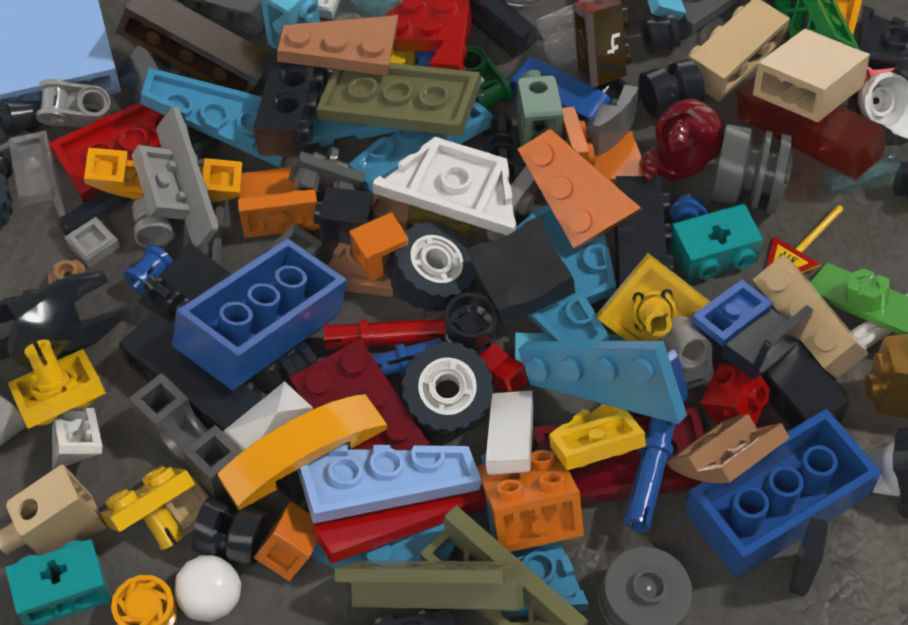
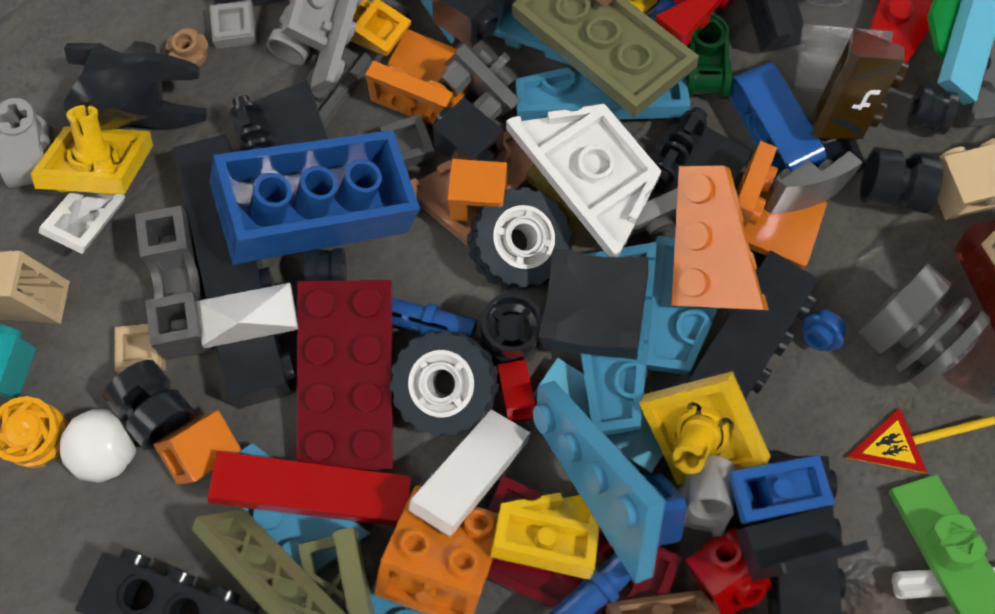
camera: 30 degrees right, 15 degrees up
yellow plate [99,466,195,550] -> none
blue bush [123,244,173,295] -> none
light orange slope [217,394,387,510] -> none
light blue wing [297,444,481,524] -> none
red pin [324,318,445,351] -> none
sand green torso [516,70,563,164] -> none
dark red hair [639,98,724,182] -> none
teal brick [669,204,763,282] -> none
tan brick [753,254,869,379] -> none

